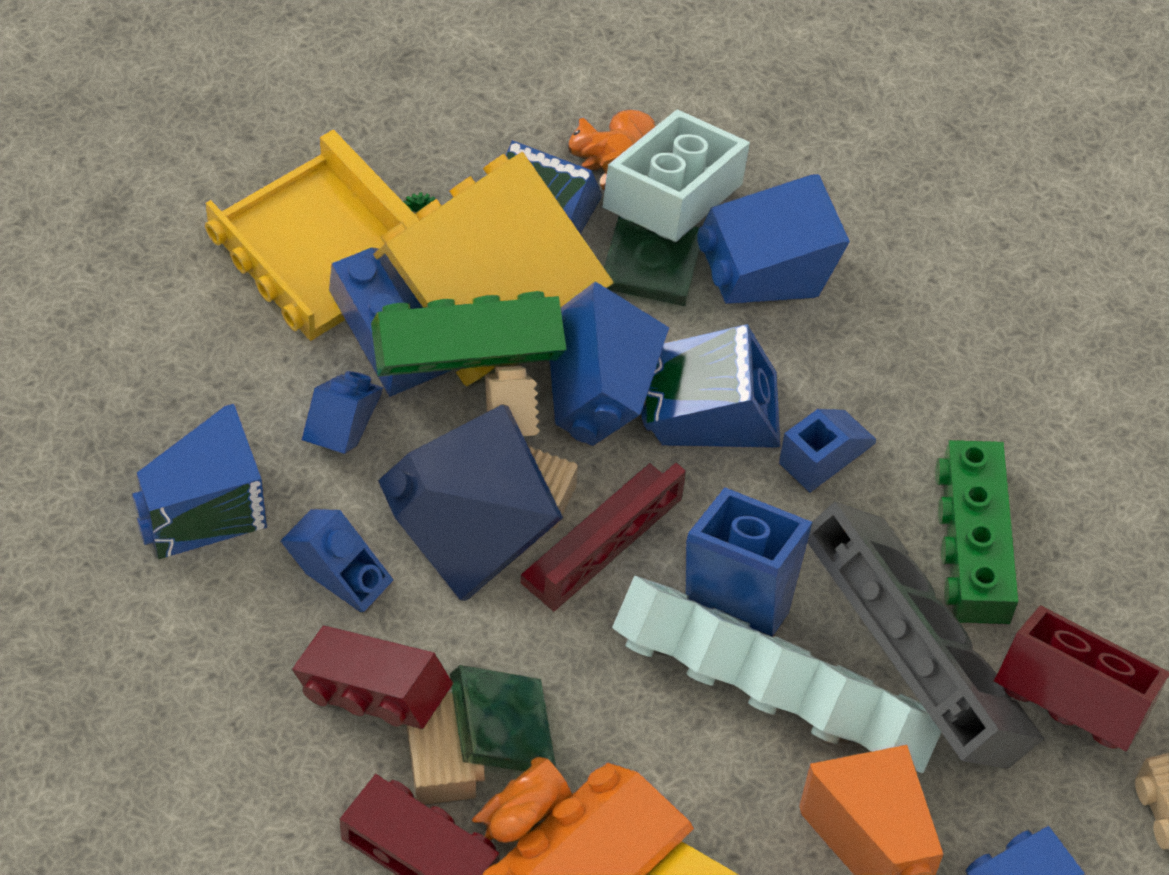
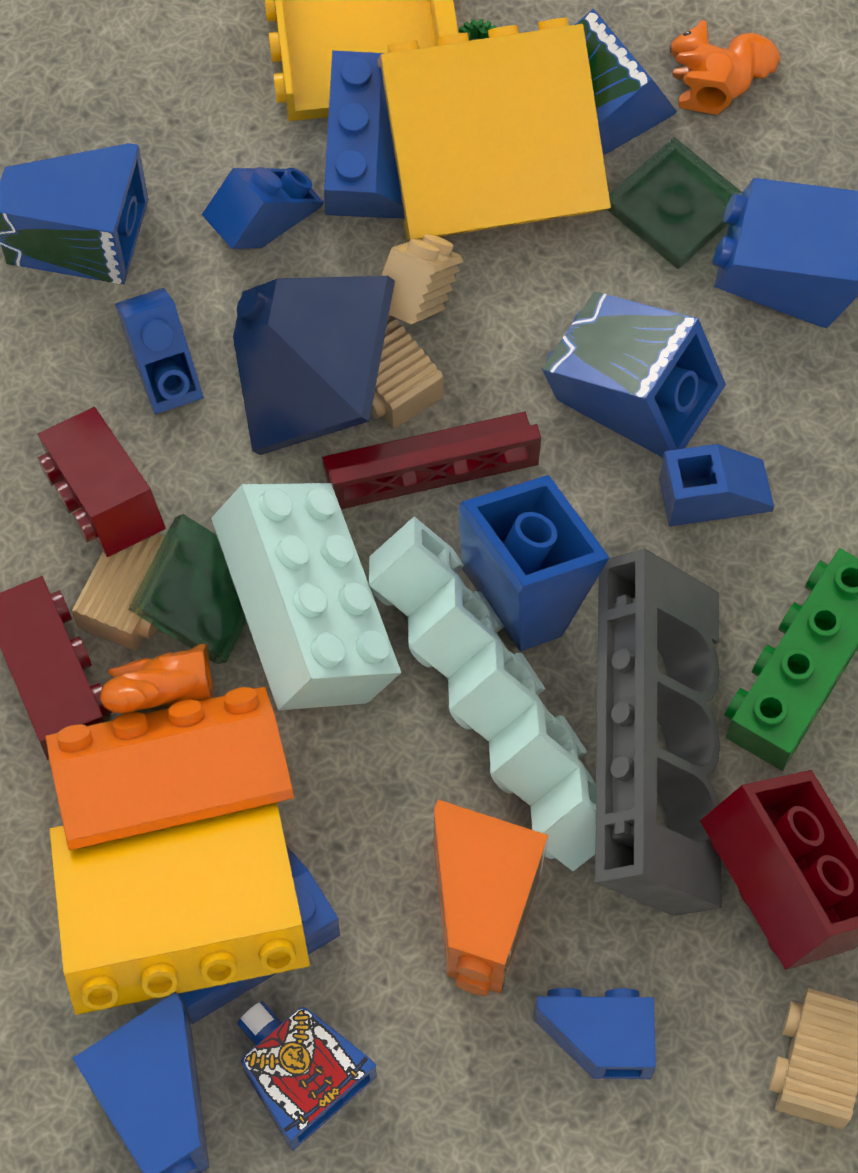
camera: 35 degrees right, 10 degrees up
green brick [371,291,567,377] -> none
blue slope [550,281,669,446] -> none
light aqua brick [602,109,750,242] -> none
none -> light aqua brick [211,483,401,711]

